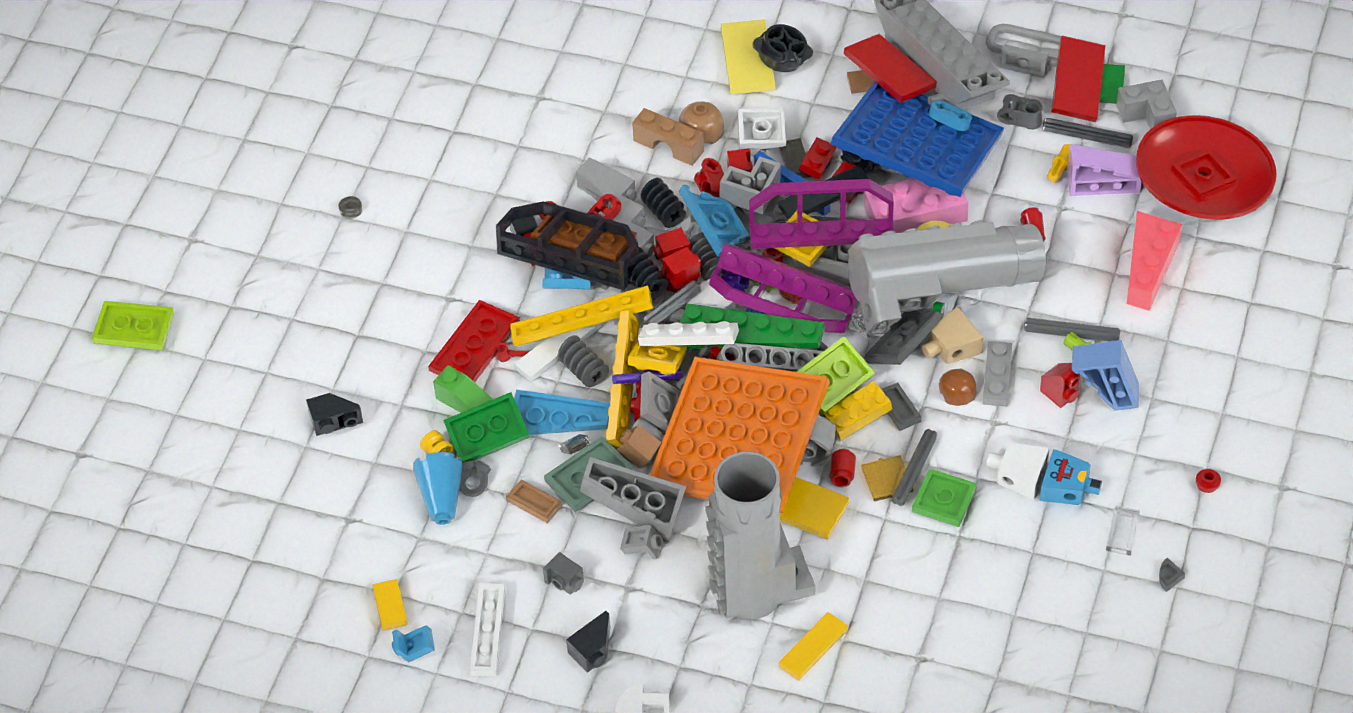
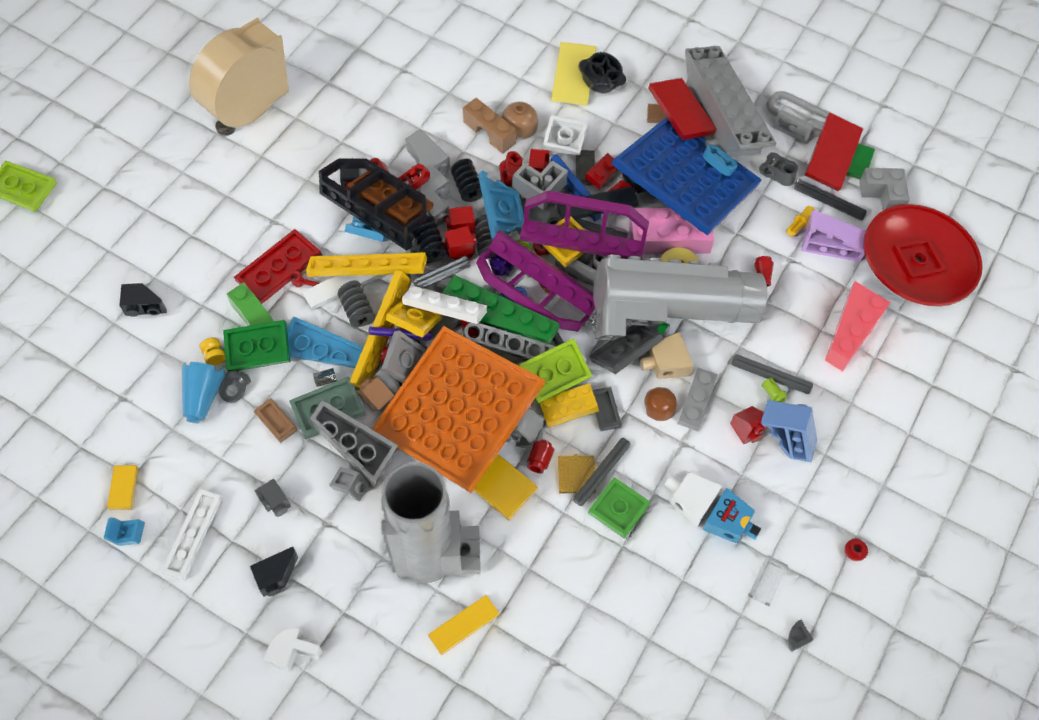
camera: 10 degrees right, 10 degrees up
none -> tan brick [189,17,289,127]

